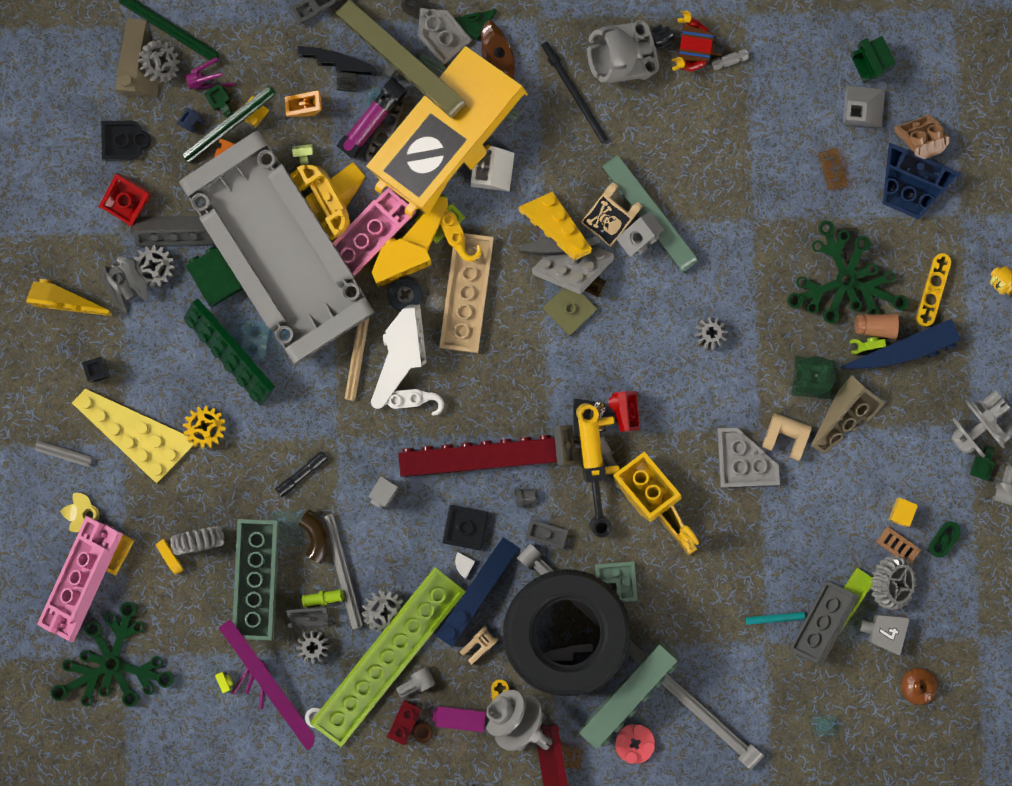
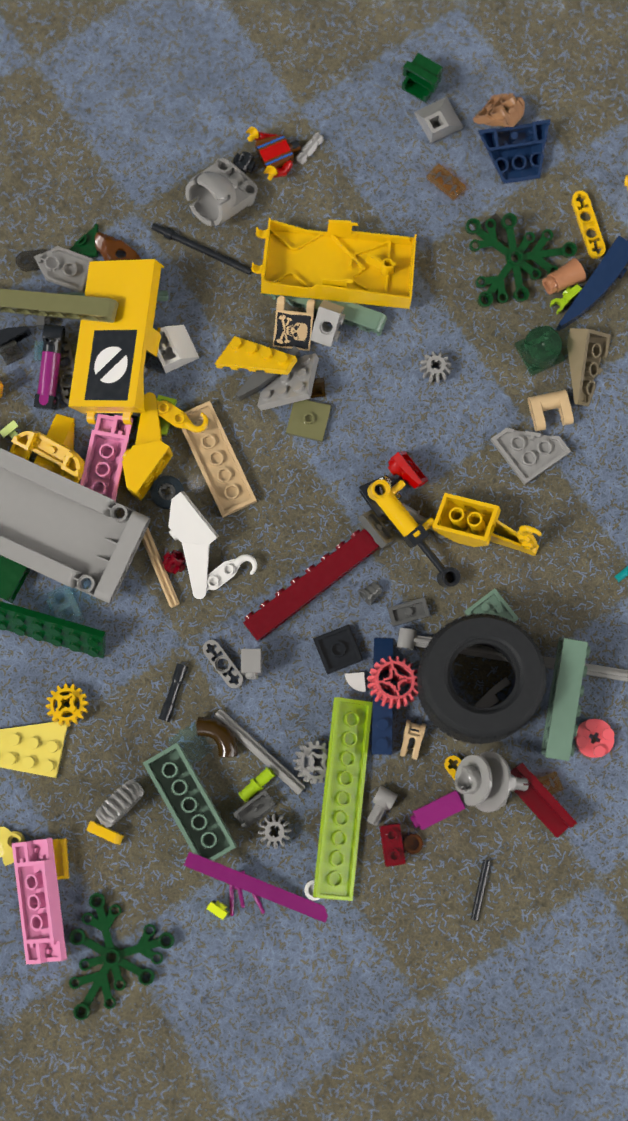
camera: 25 degrees left, 5 degrees down
none -> dark red gear [162,550,186,574]
none -> light grey beam [203,640,244,689]
none -> yellow piece [251,218,417,309]
none -> coral gear [367,656,418,709]

